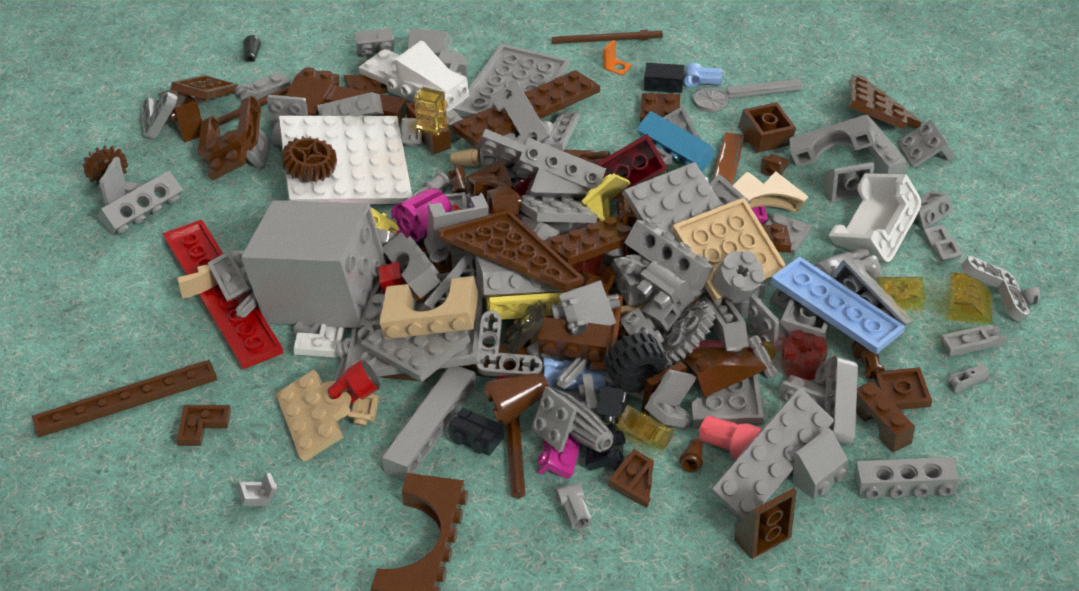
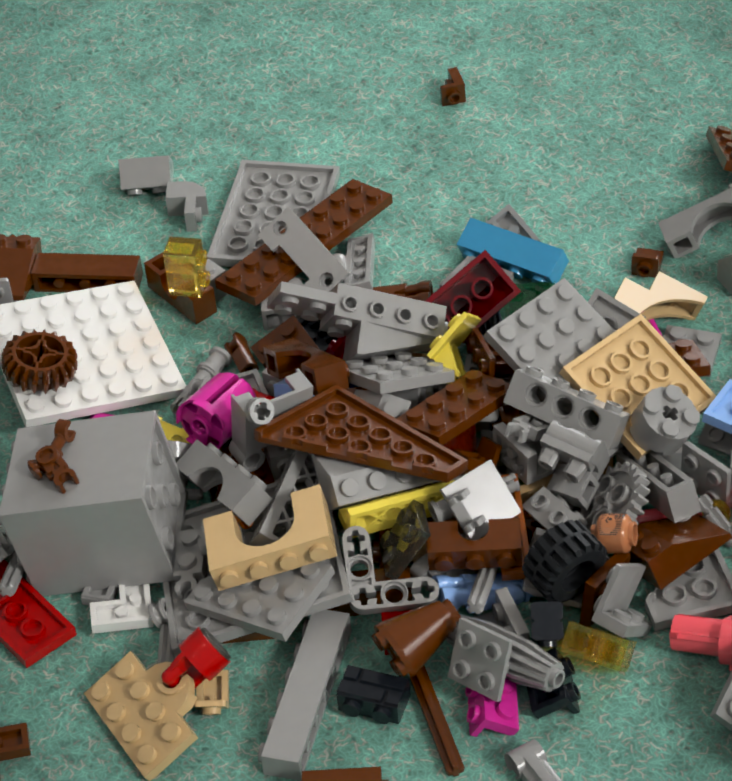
camera: 10 degrees left, 0 degrees up
light grey brick [317,92,383,117] -> none
reddish brown wing [344,75,388,94] -> none
light grey bracket [355,28,394,57] -> none
white wedge [358,41,470,114] -> none
red brick [378,262,406,294] -> none
light grey bracket [401,118,423,146] -> none
tan cone [451,148,481,168] -> none
reddish brown bar [552,29,663,44] -> none
orange bracket [602,40,632,75] -> none
reddish brown wing [608,449,654,508] -> none
reddish brown plate [640,93,681,122] -> none
black brick [644,63,685,93] -> none
reddish brown cone [679,439,703,473] -> none
light blue piece [684,63,722,87] -> none
light grey wheel [694,87,728,112] -> none
dark orange tile [713,132,745,185] -> none
light grey axle [726,79,802,98] -> none
reddish brown brick [738,102,796,153] -> none
none -> reddish brown piece [27,419,79,494]
none -> light grey bush [244,397,275,425]
none -> reddish brown bracket [440,67,466,106]
none -> nougat head [590,513,638,554]

